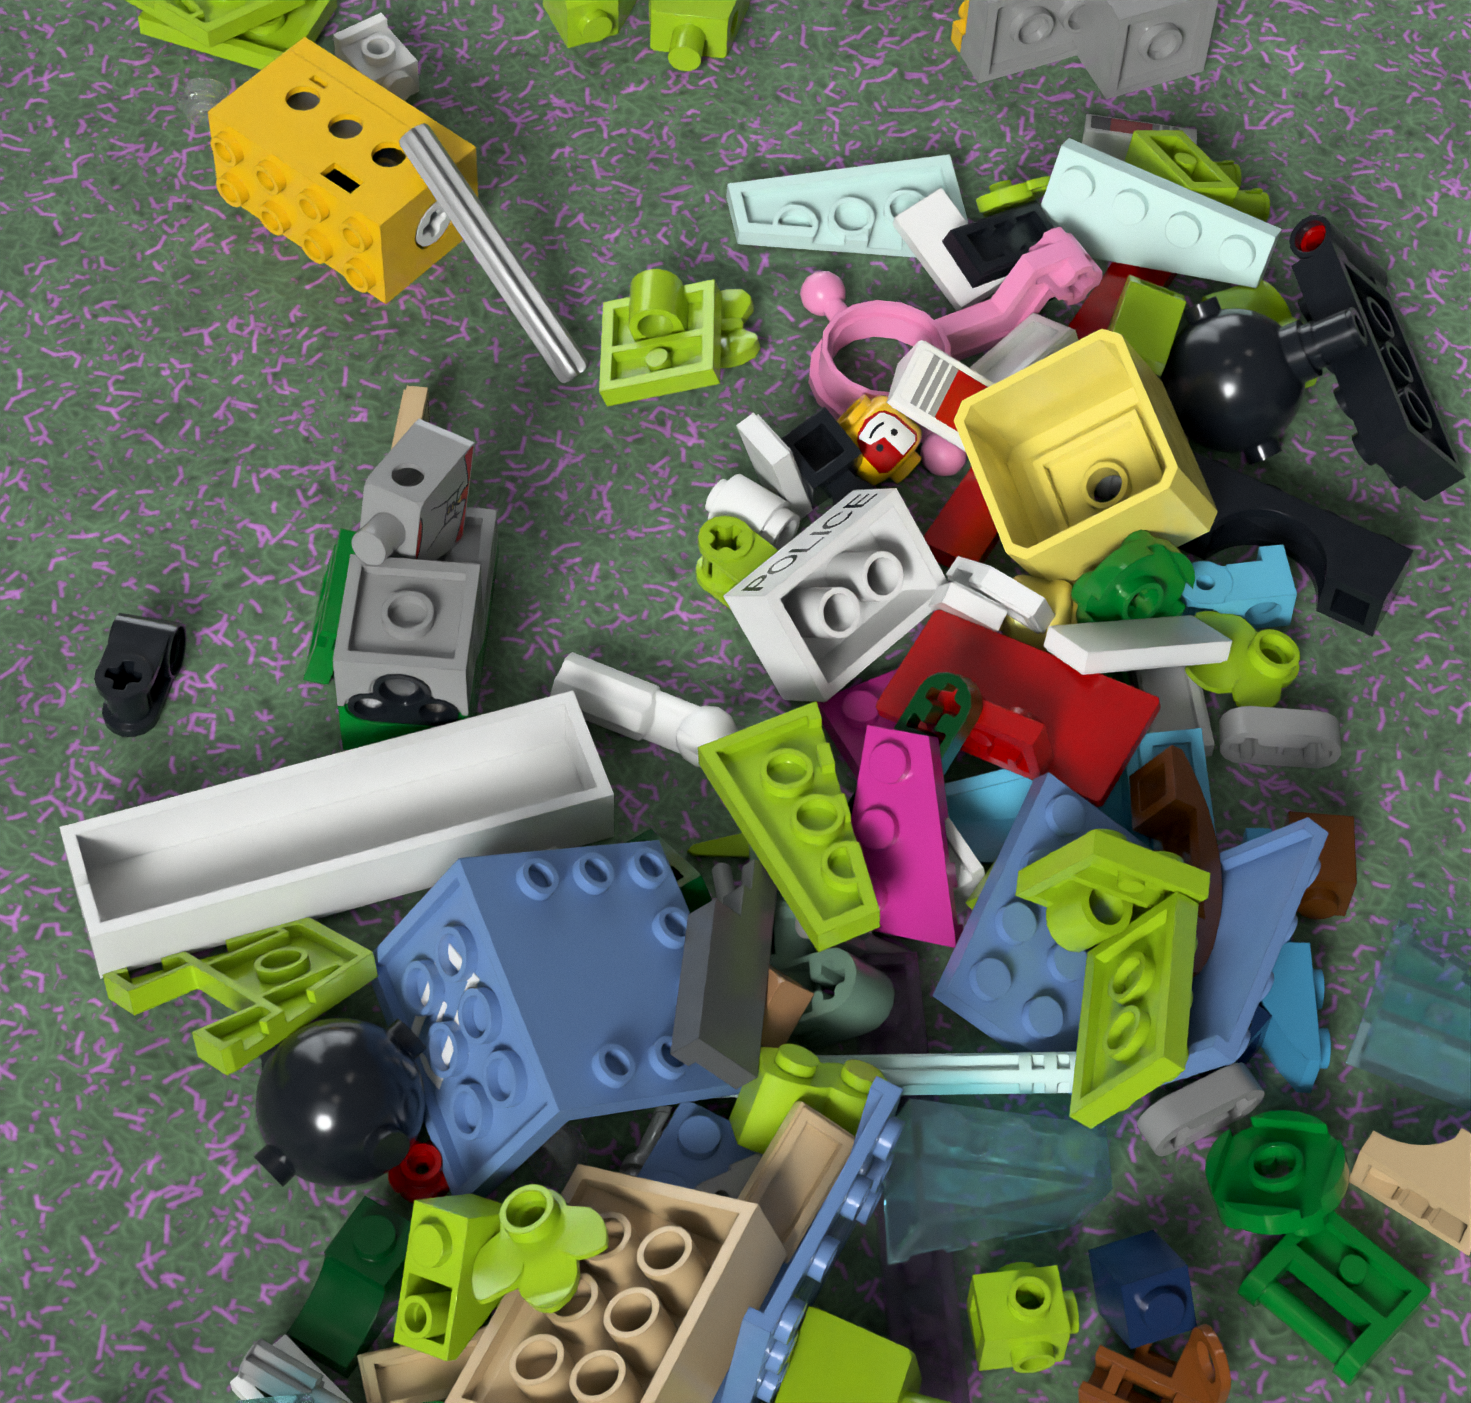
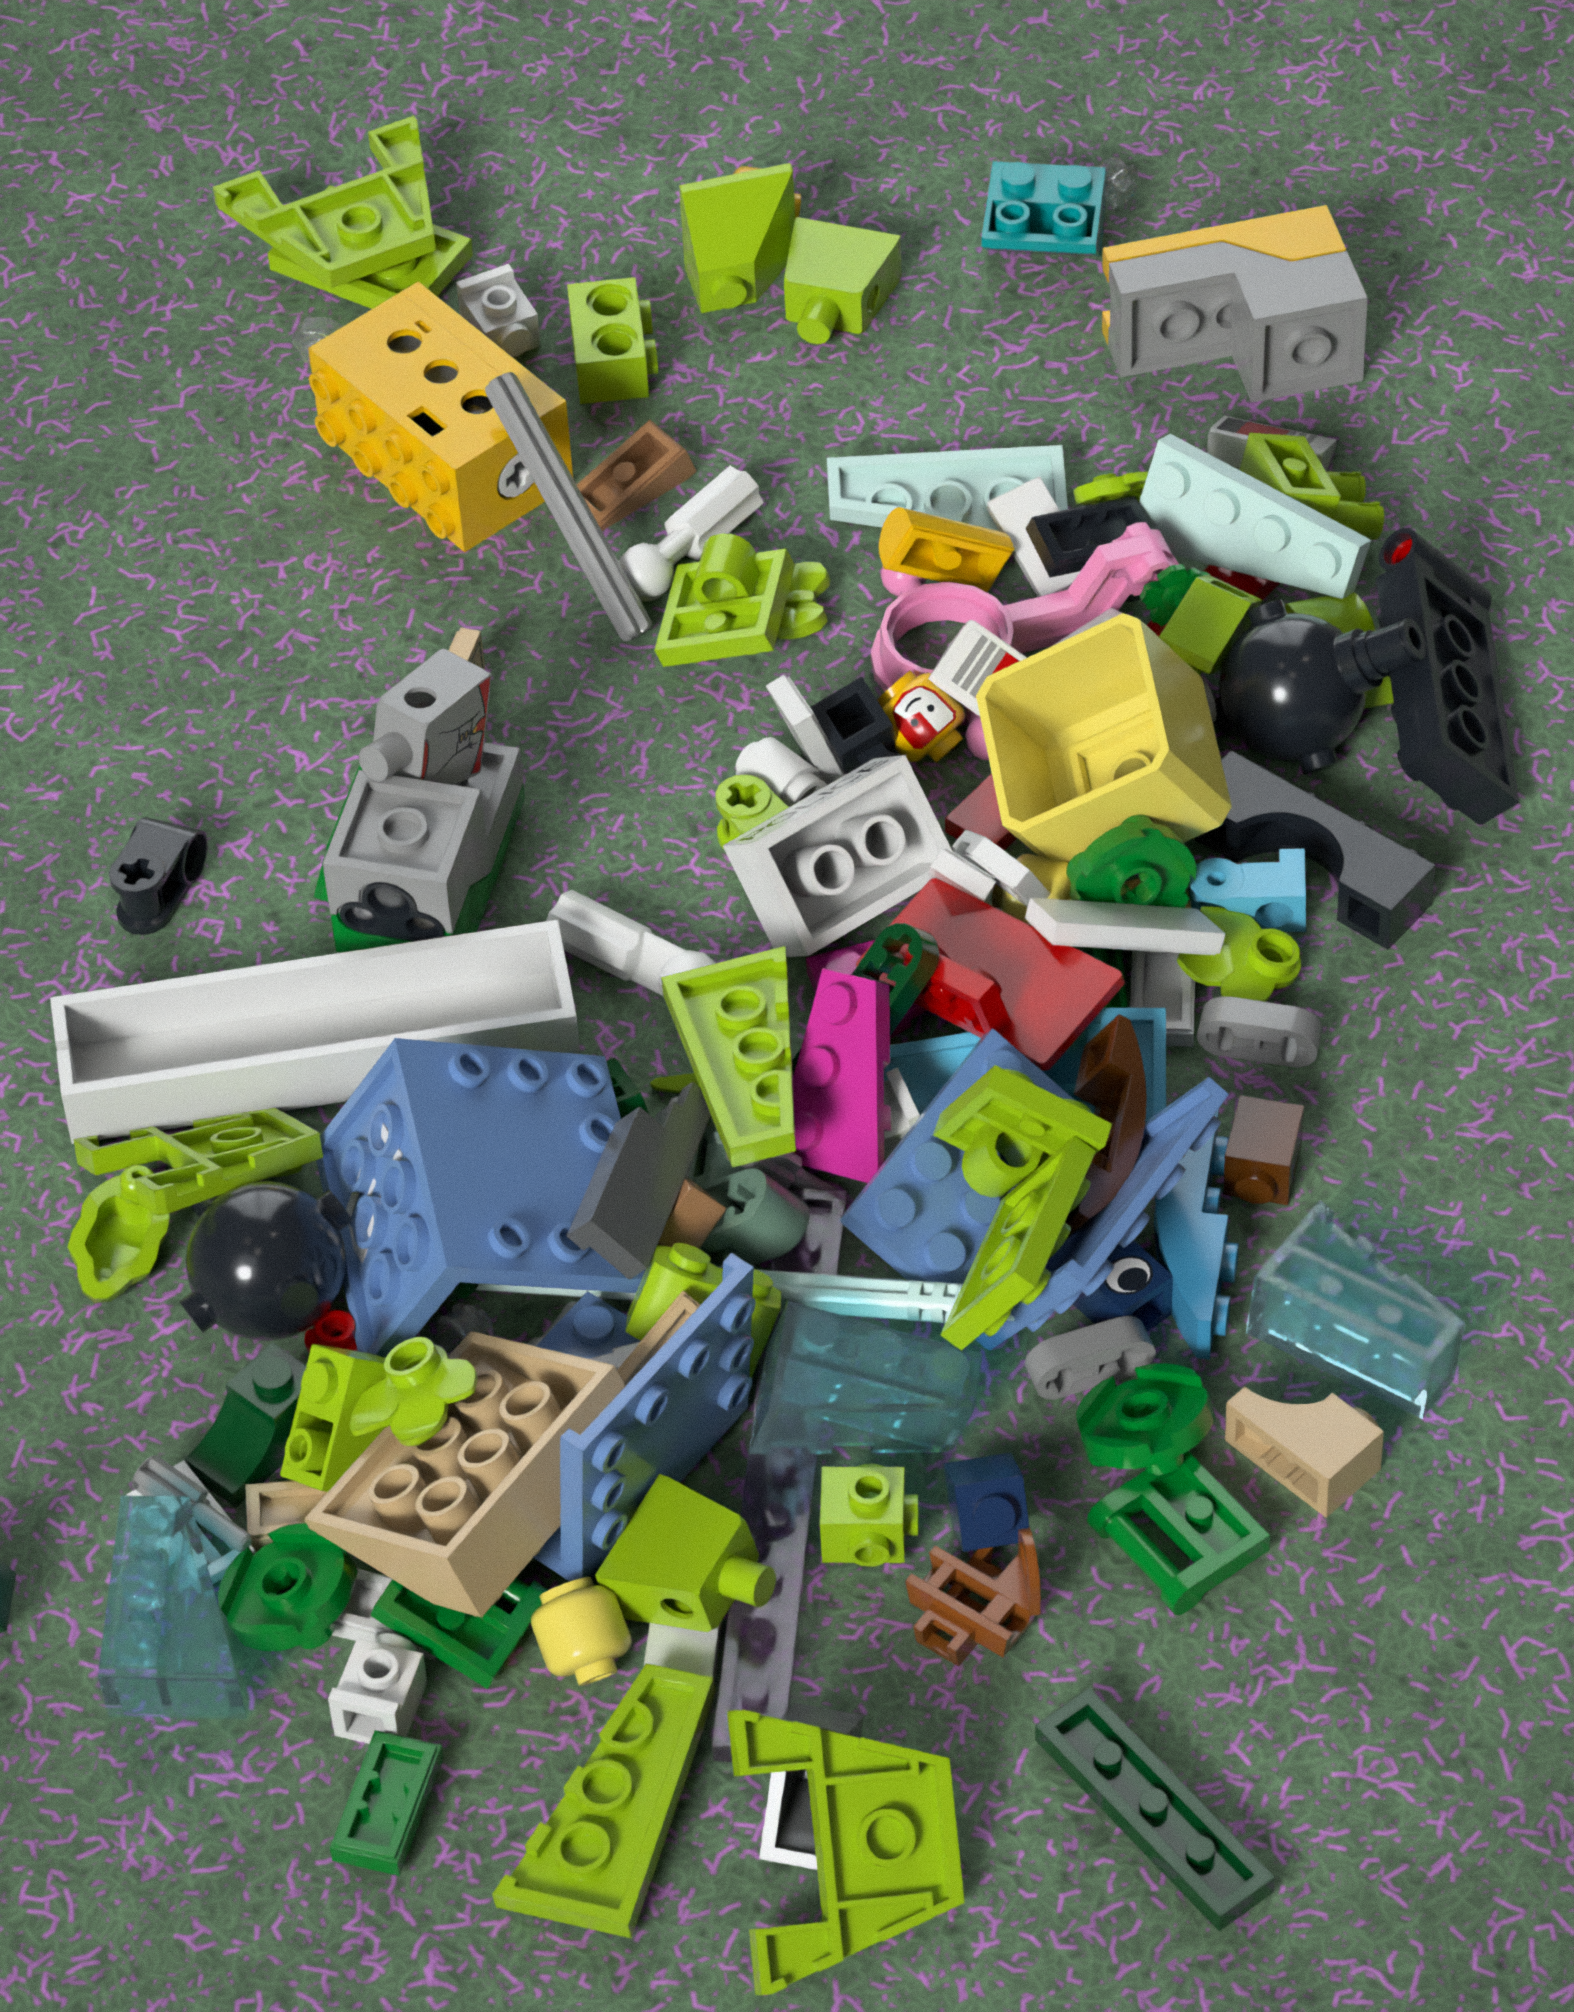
camera: 15 degrees right, 5 degrees down
none -> lime arm [67,1165,170,1303]
none -> lime brick [567,277,658,404]
none -> medium nougat slope [577,420,697,531]
none -> white piece [619,465,764,602]
none -> yellow brick [879,507,1014,592]
none -> green plant [1140,564,1210,627]

